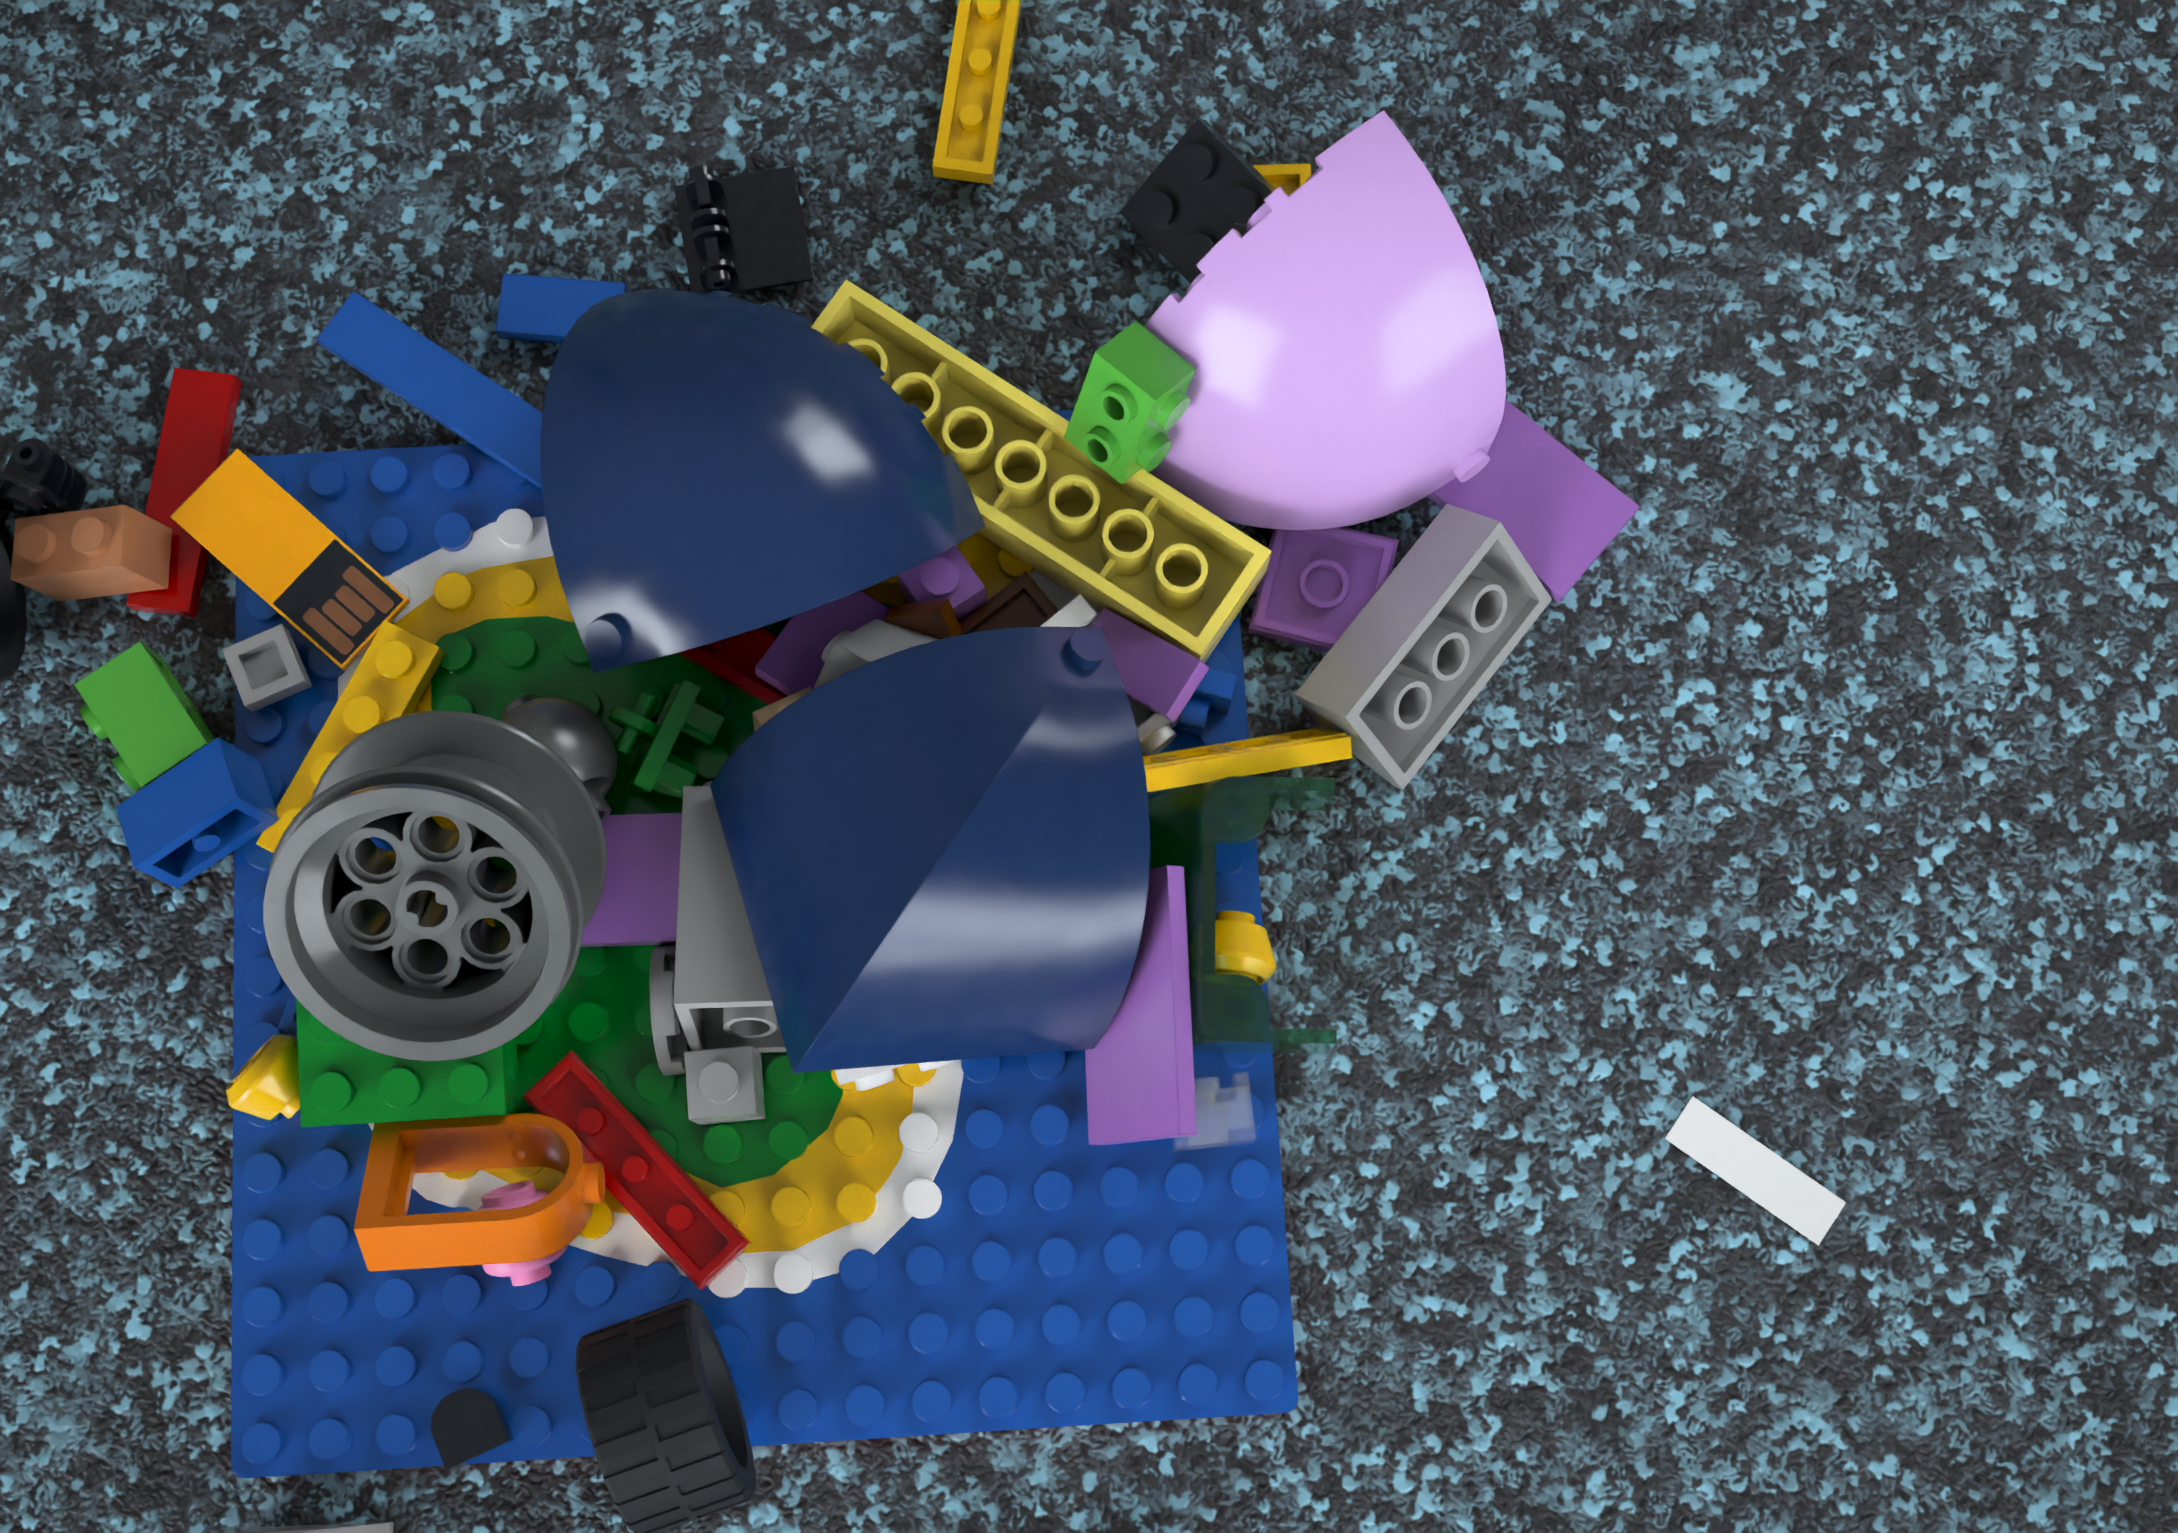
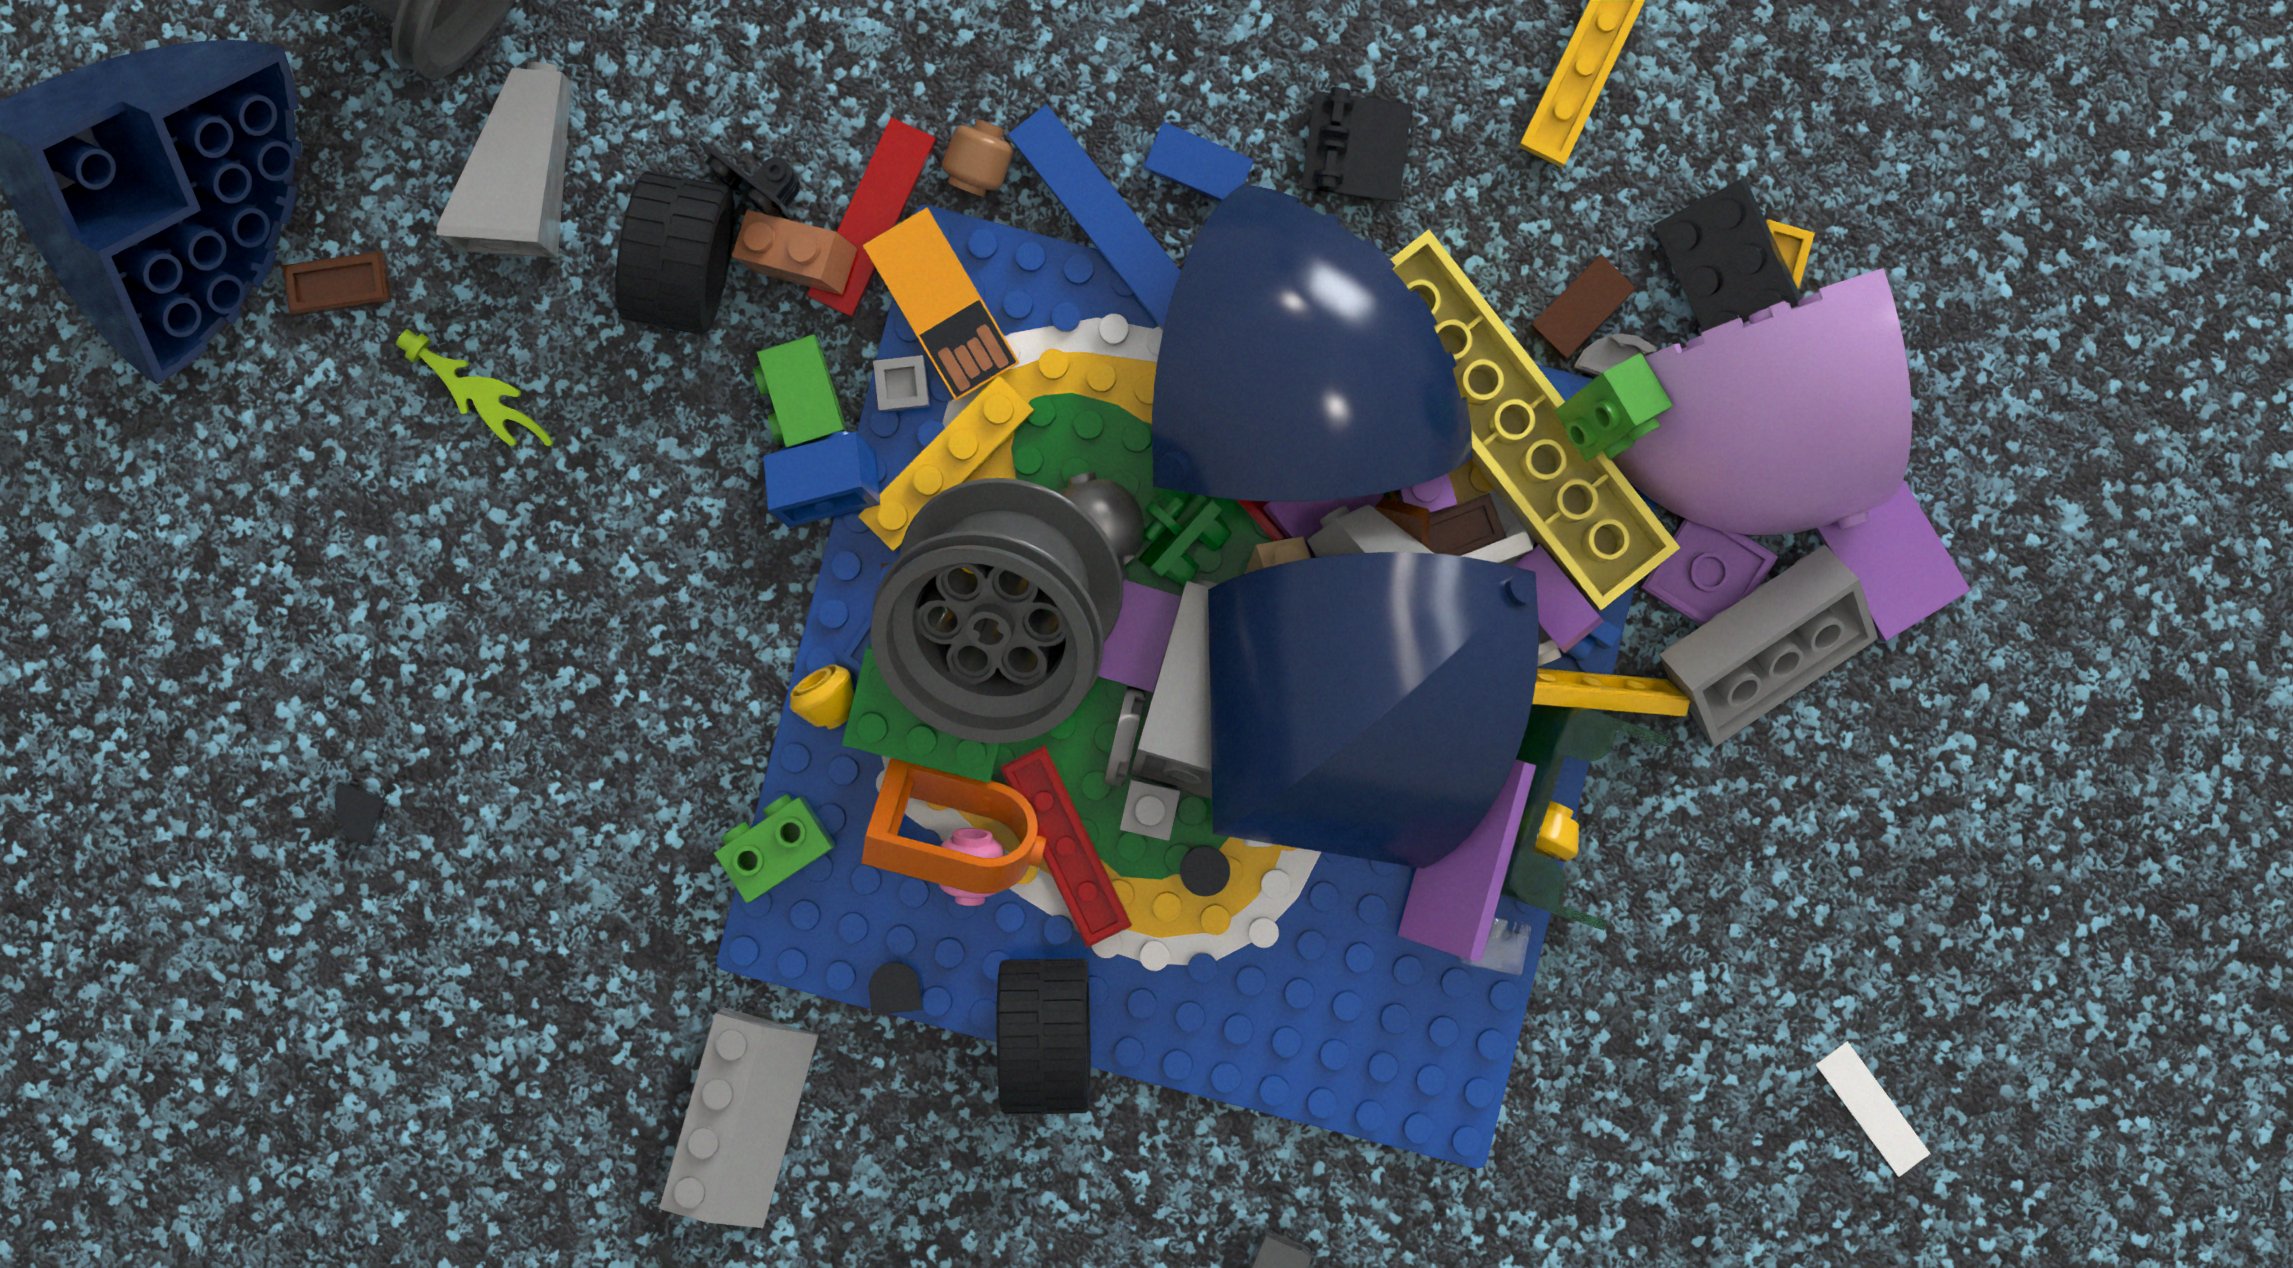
camera: 15 degrees right, 10 degrees up
none -> bright green brick [714,794,837,904]
none -> medium nougat head [942,119,1014,197]
none -> black tile [1180,846,1230,897]
none -> reddish brown tile [1530,254,1636,361]

